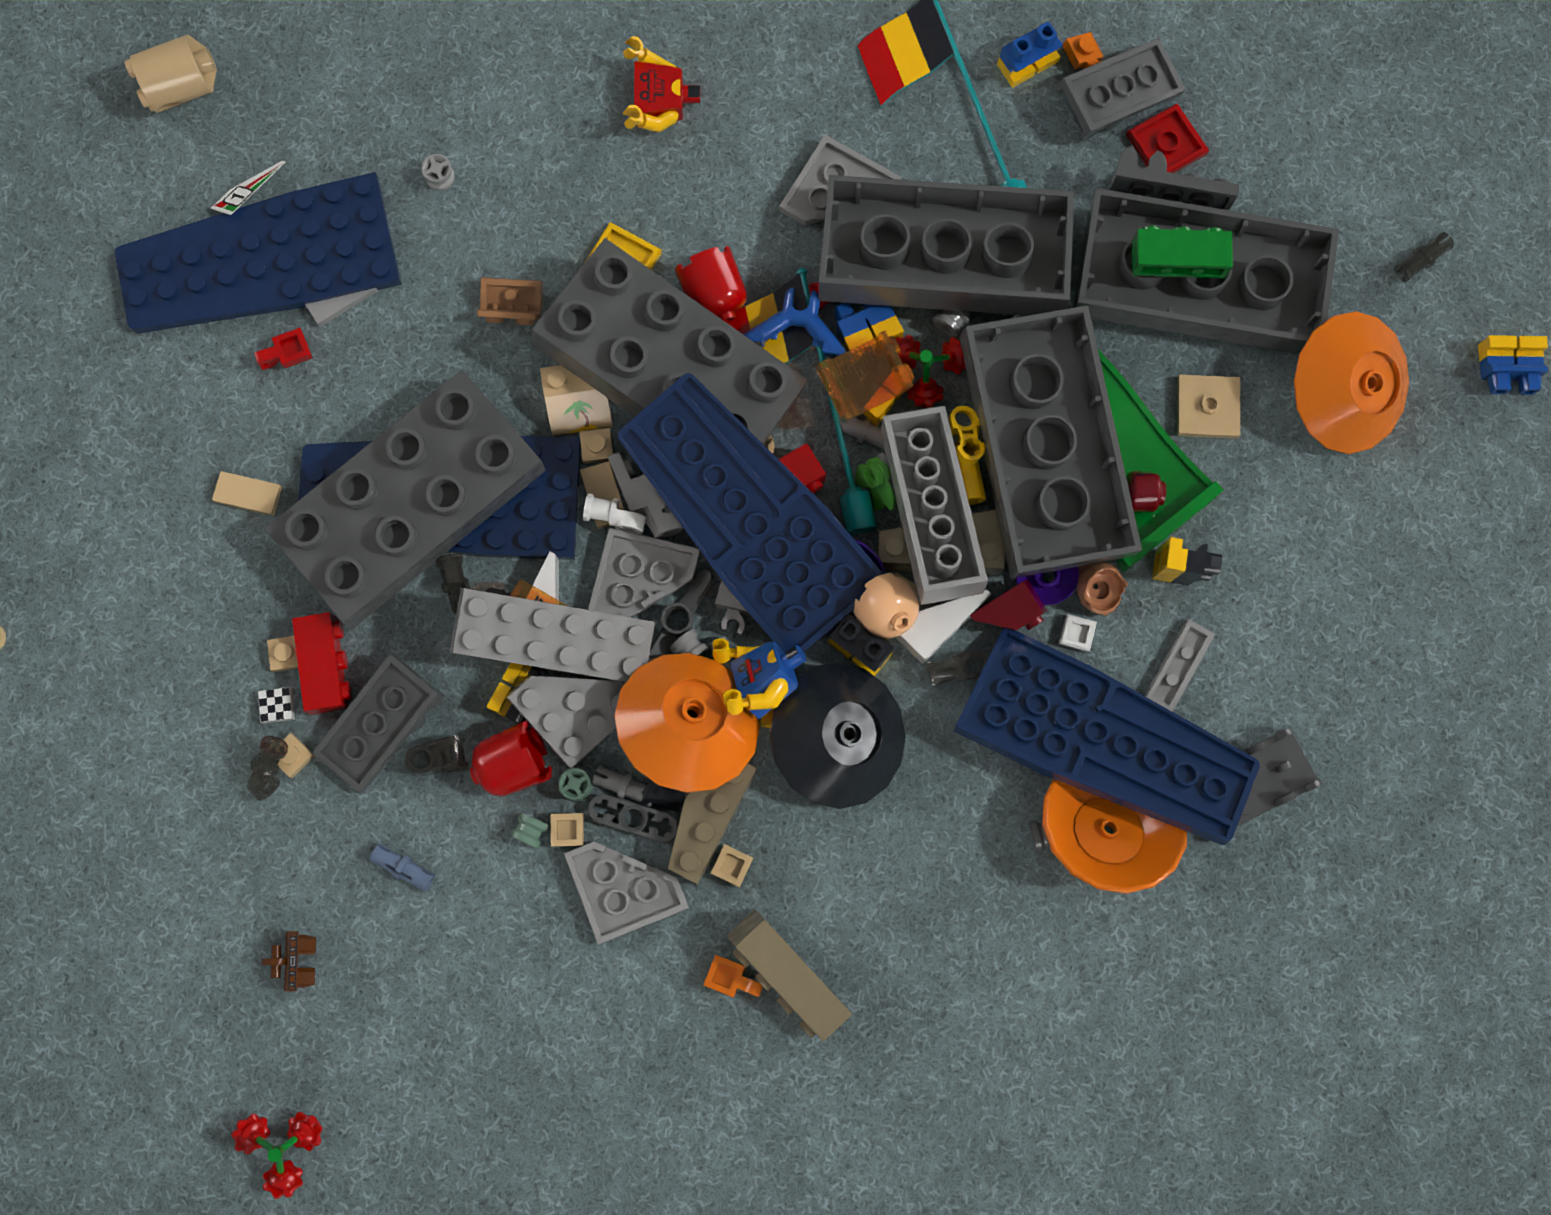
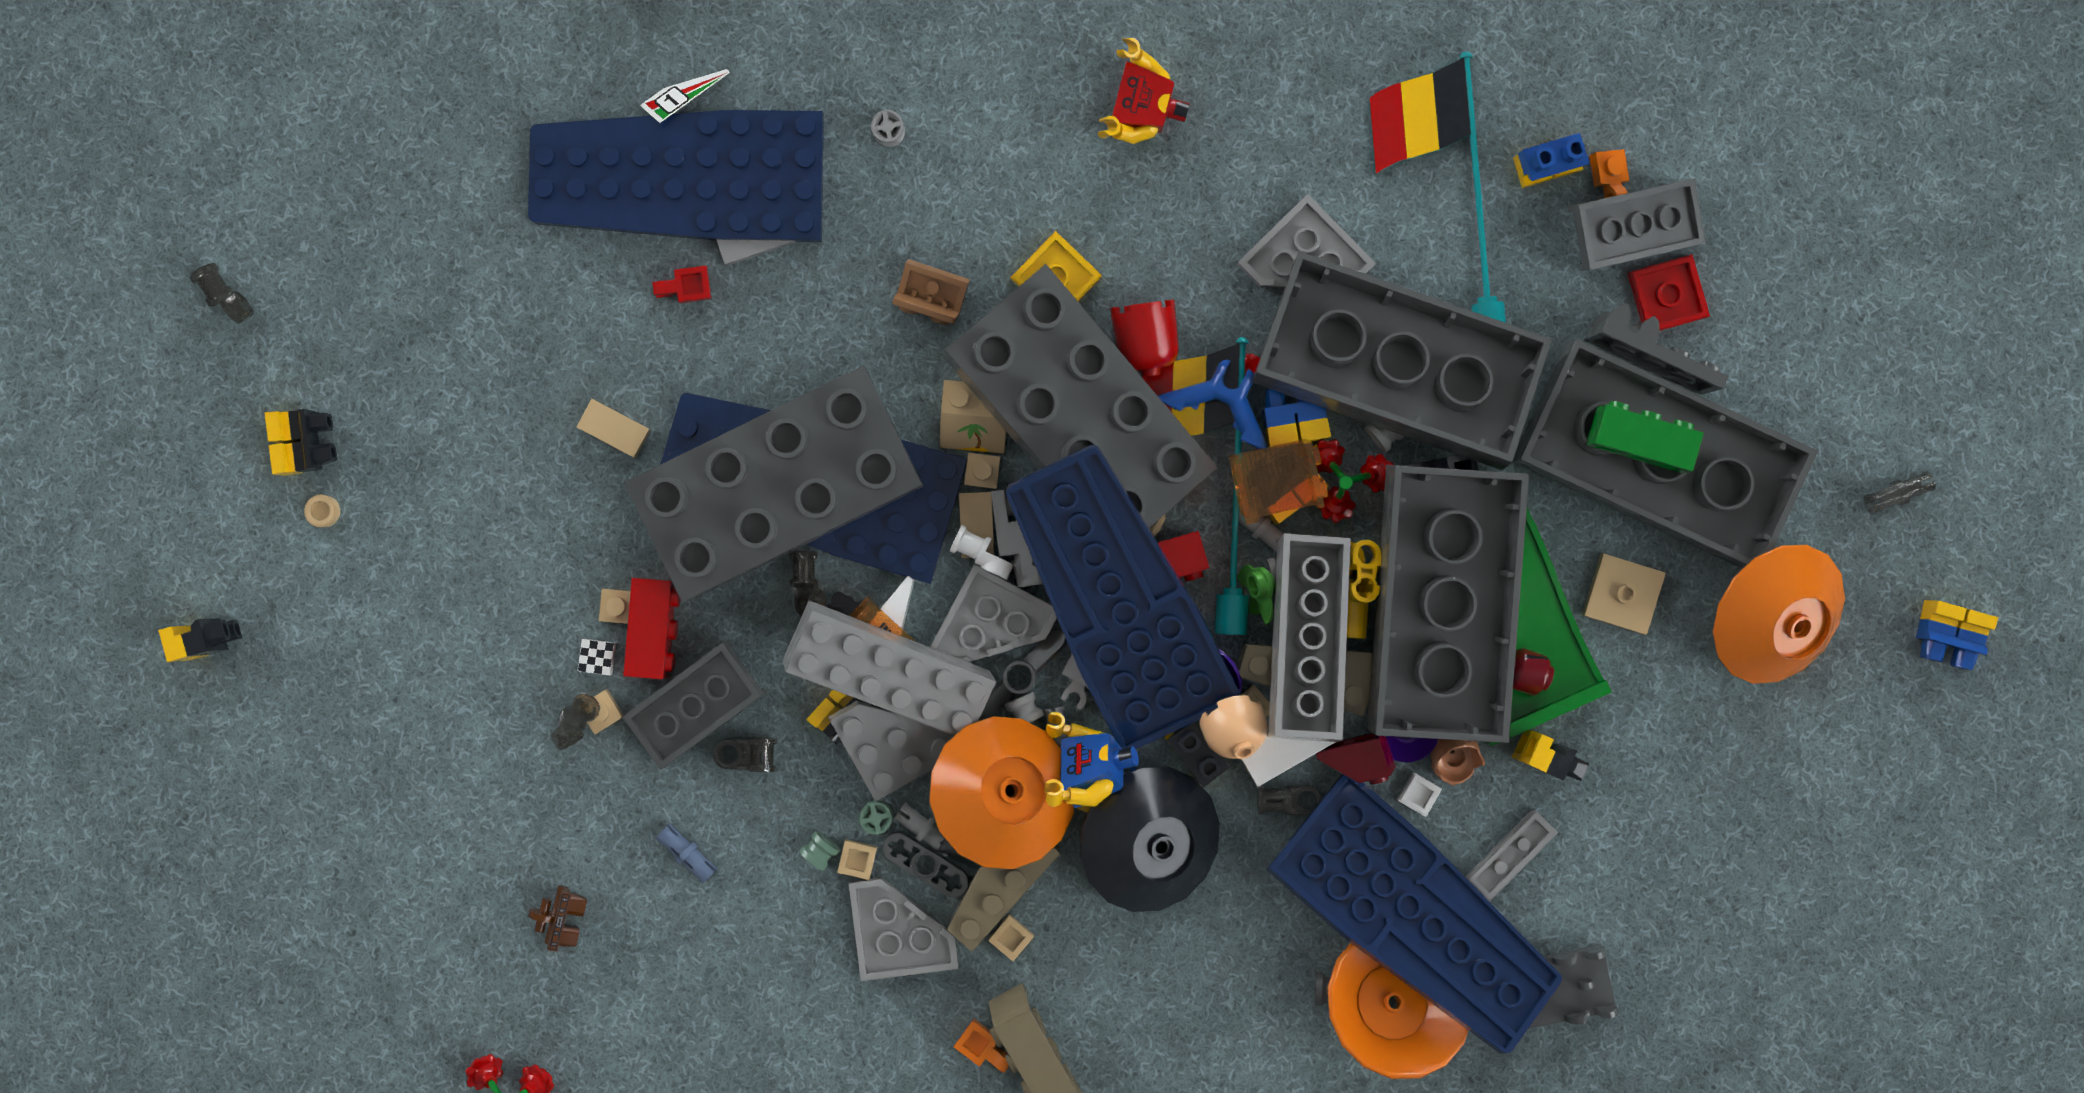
camera: 15 degrees right, 10 degrees up
red cylinder [470,720,552,797] -> none

